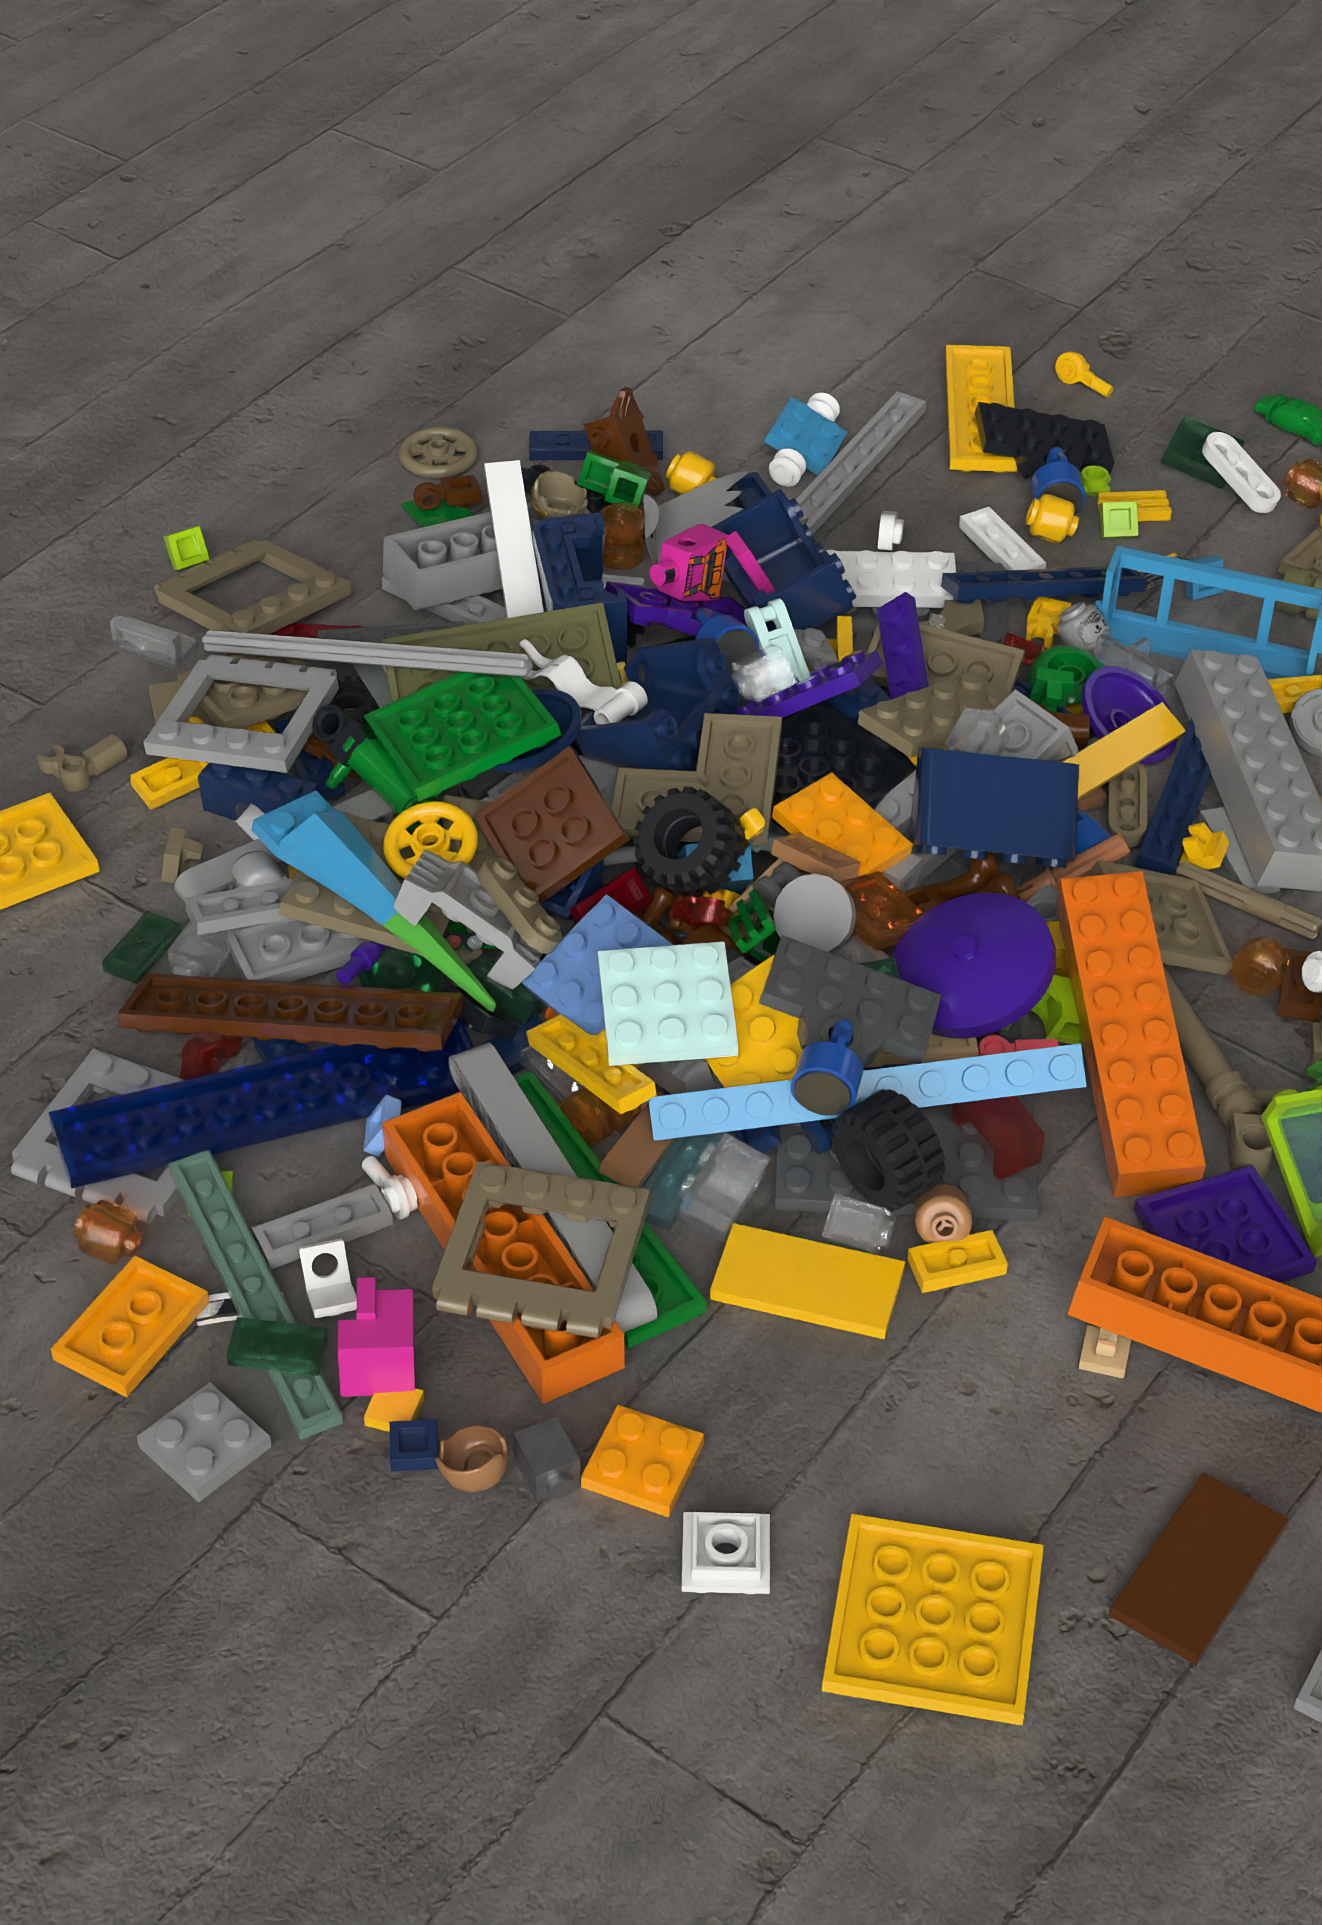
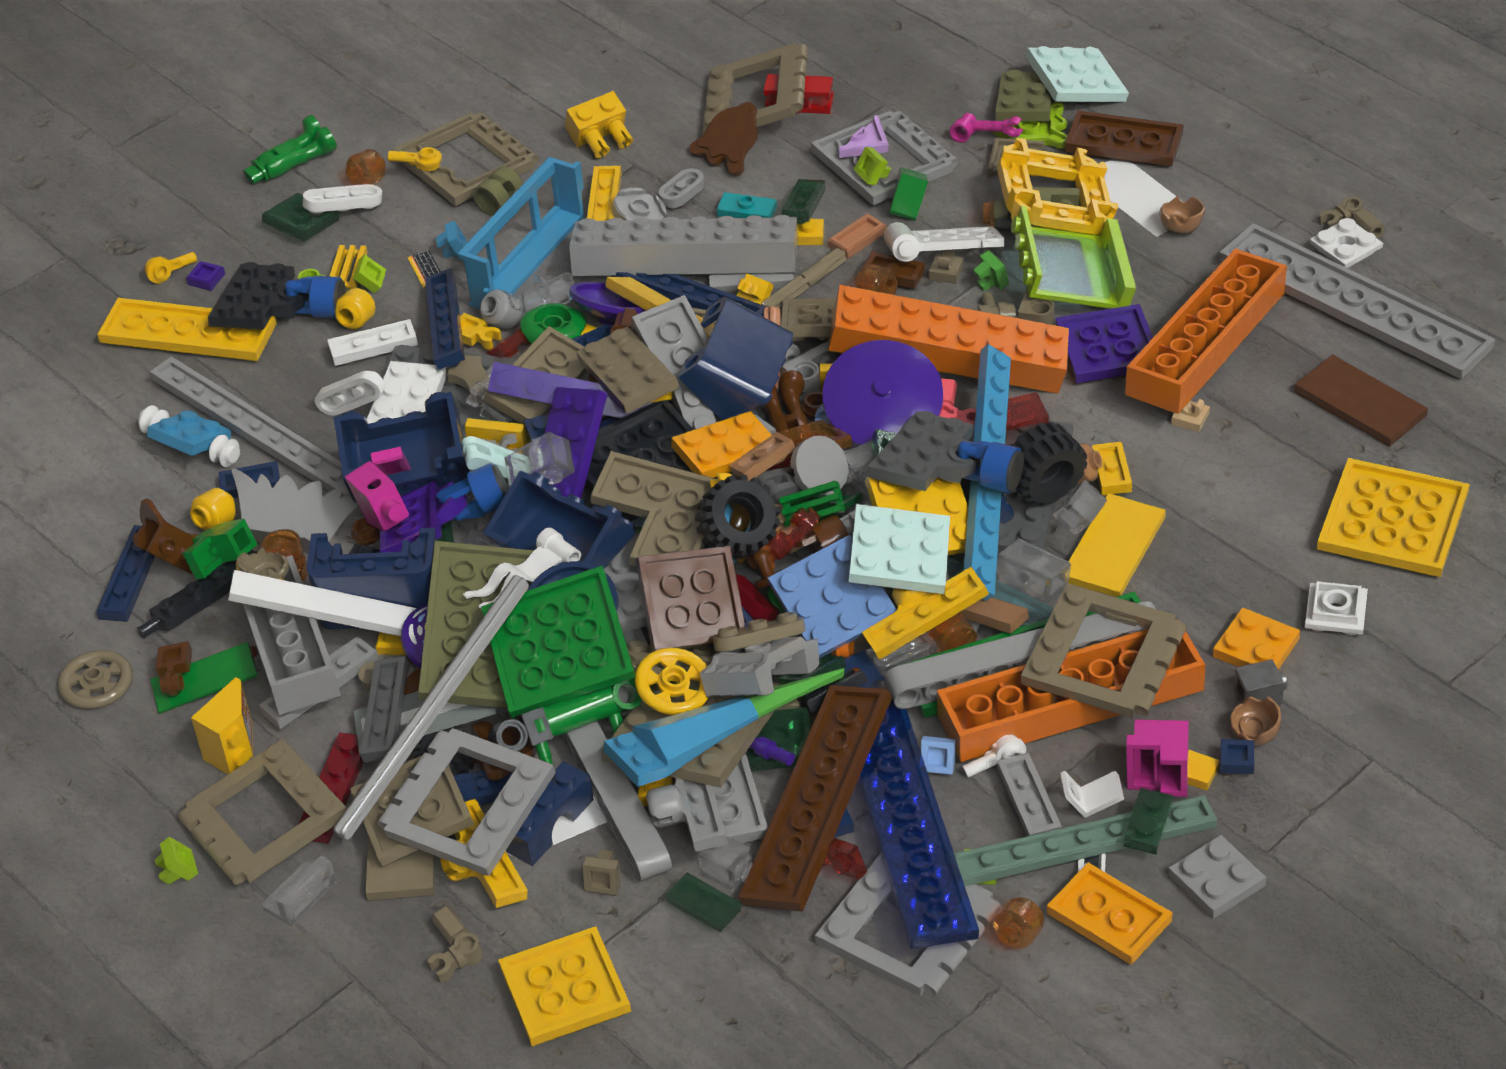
camera: 75 degrees left, 0 degrees up
clear brick [944,706,1010,756] -> none
green tile [1029,667,1074,712] -> none
none -> dark purple tile [186,261,225,291]
none -> yellow slope [191,677,253,774]

